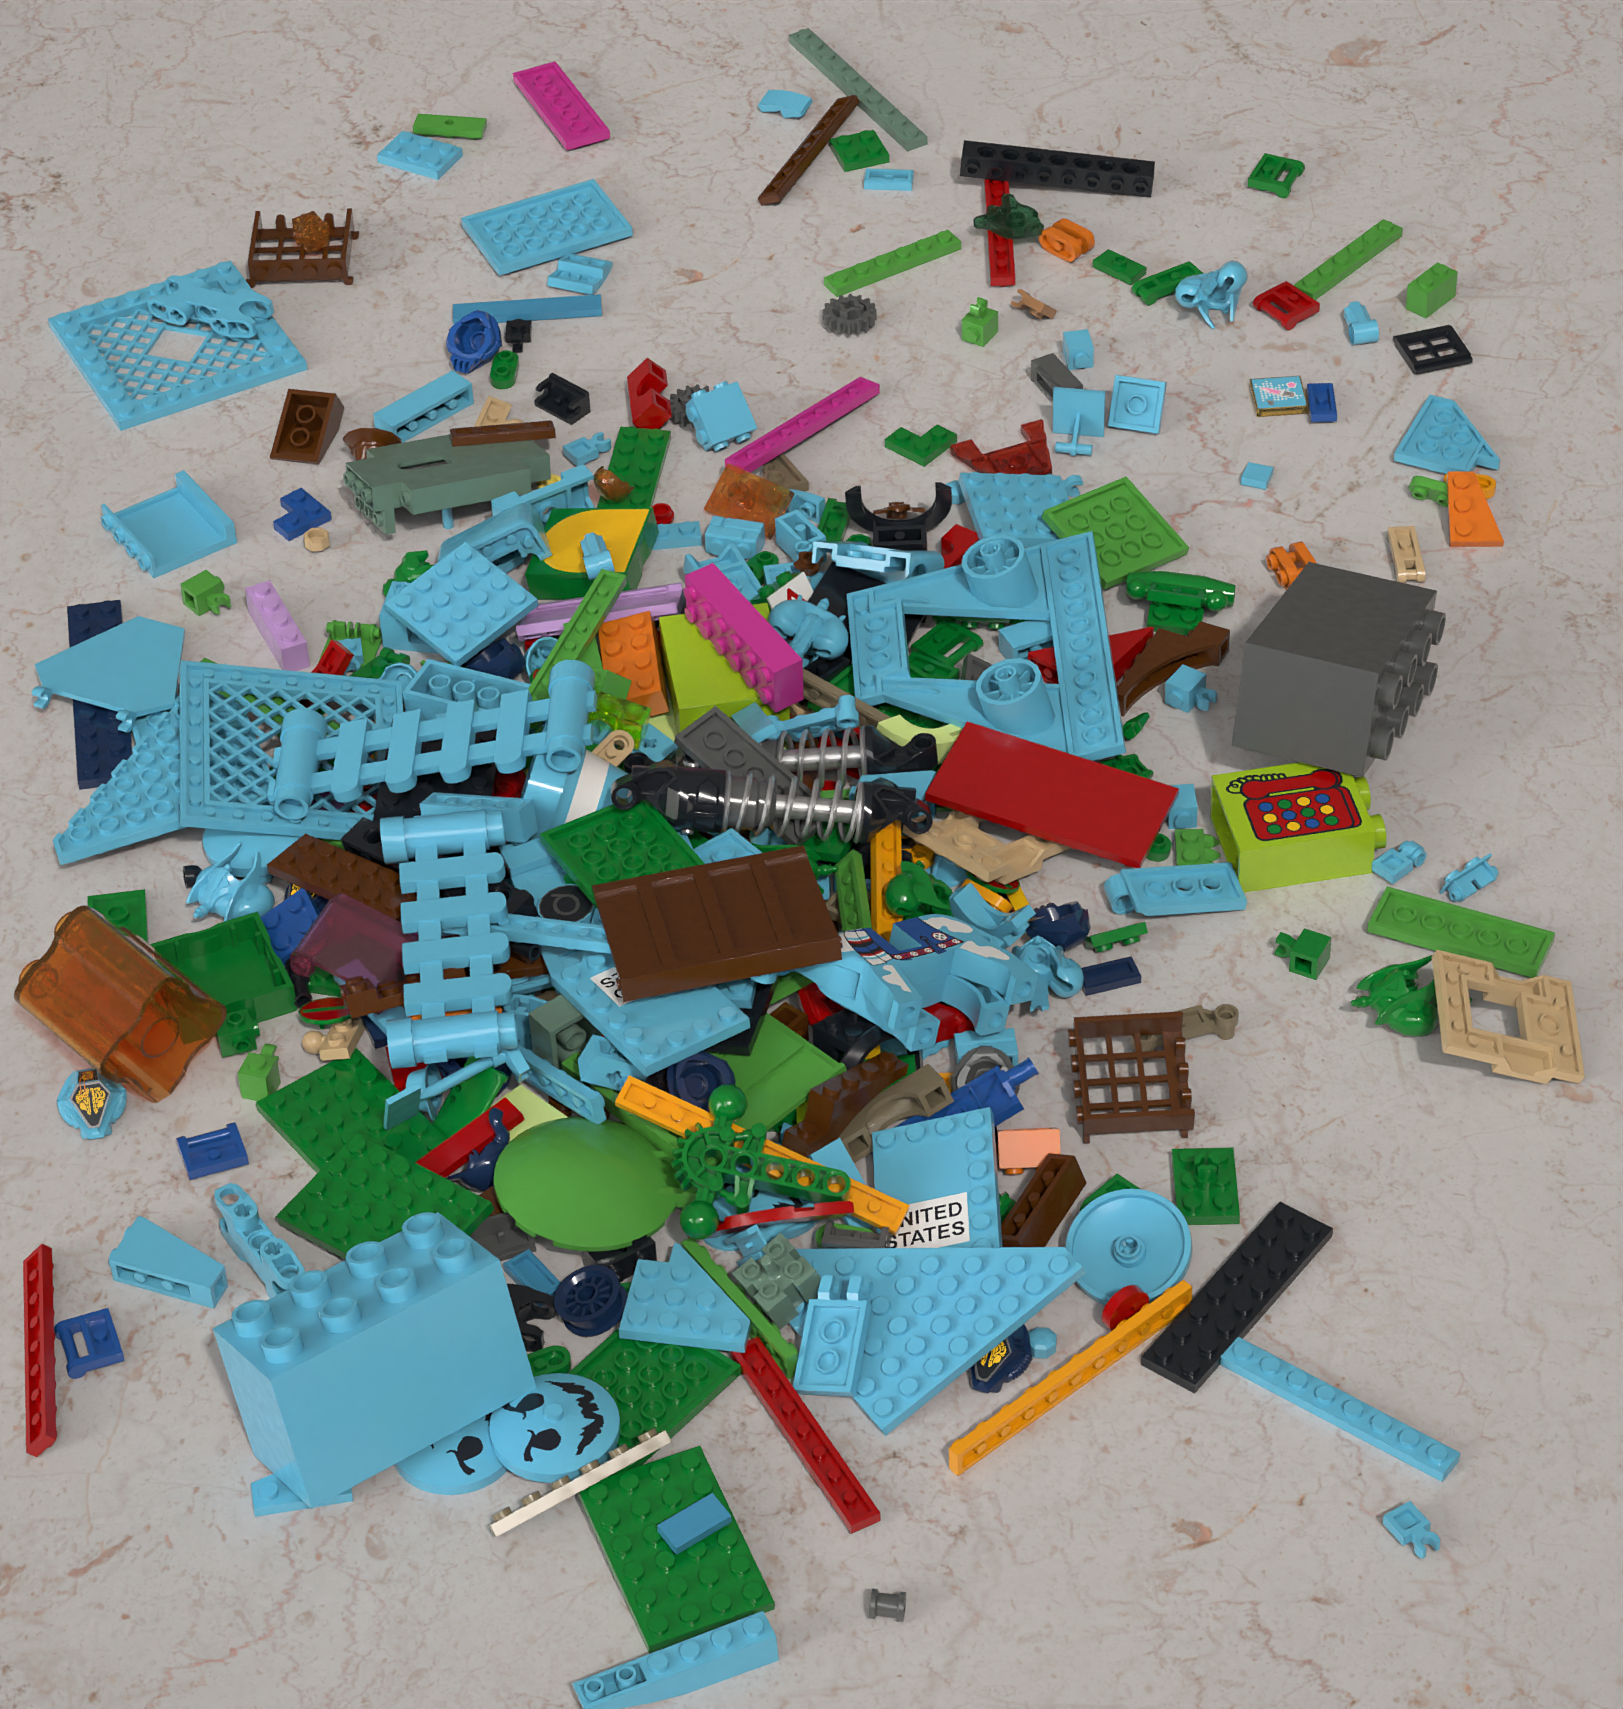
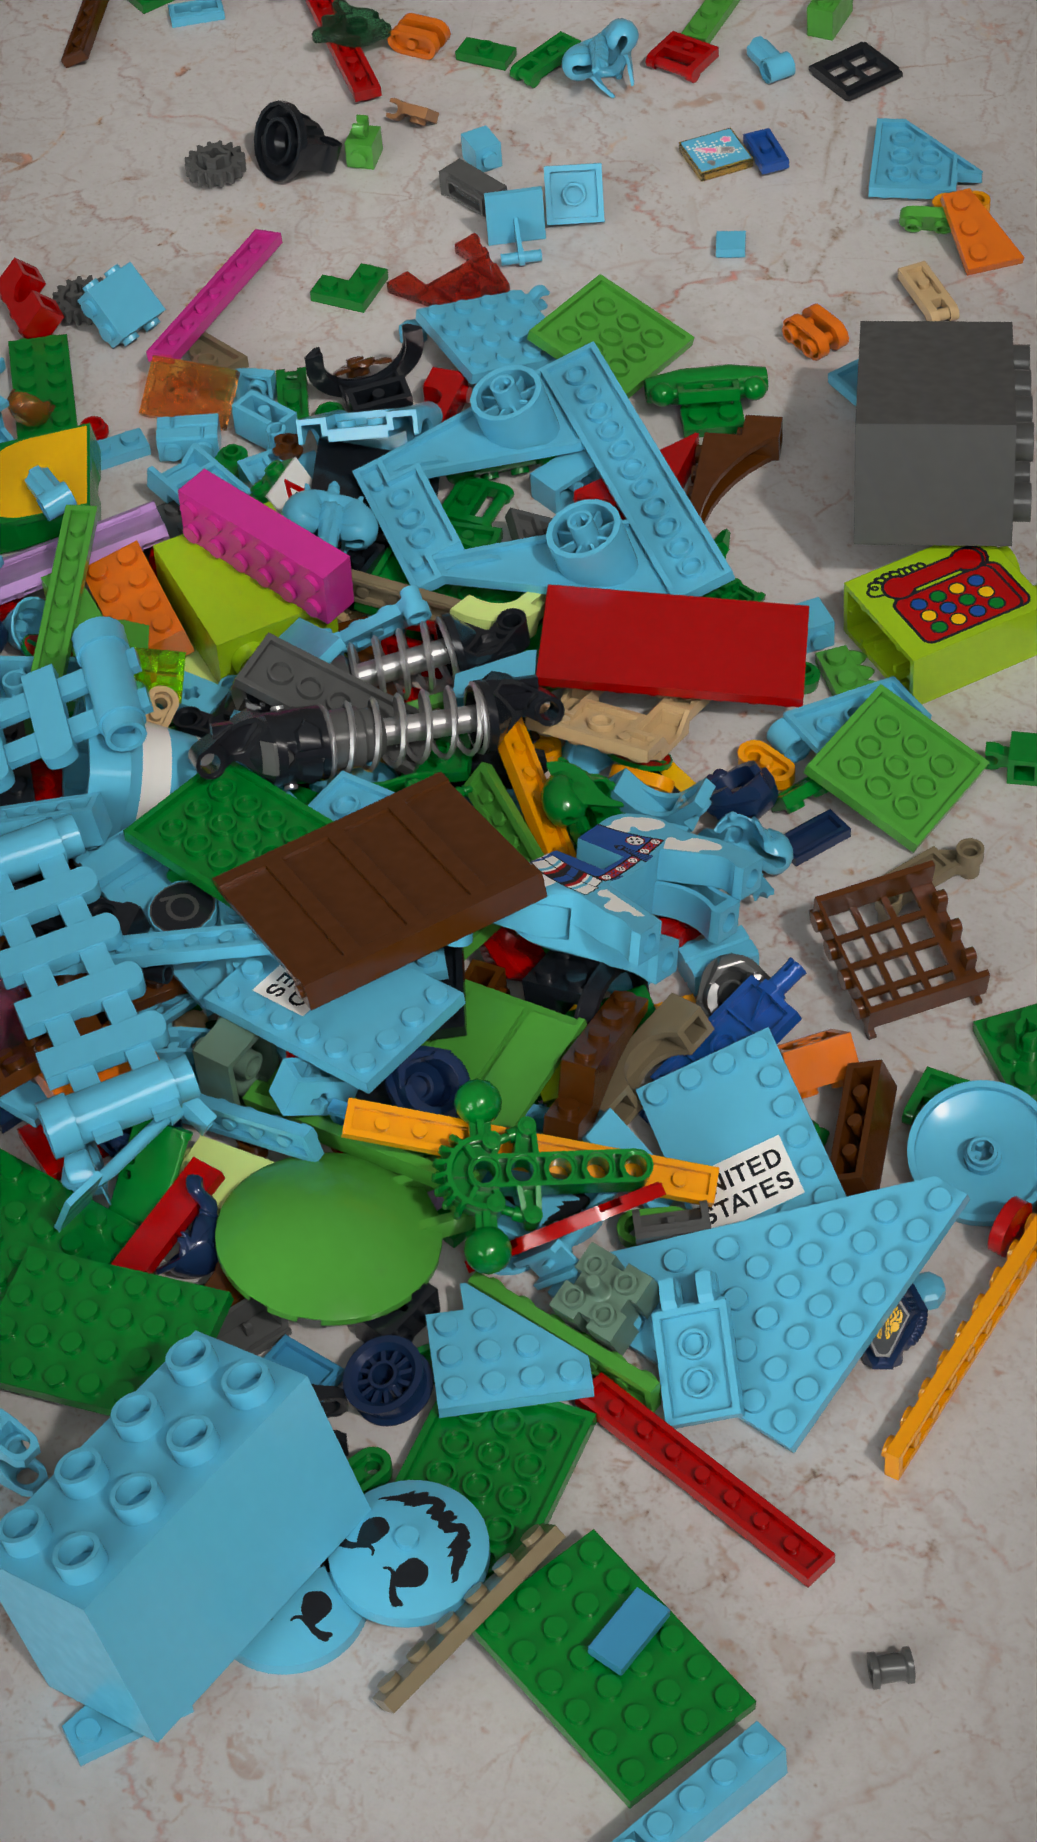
camera: 15 degrees left, 5 degrees up
bright green plate [824,230,961,297] -> none
medium azure brick [1165,664,1217,713] -> none
none -> black piece [254,100,342,182]
none -> light orange plate [737,740,795,790]
none -> bright green plate [803,684,990,853]

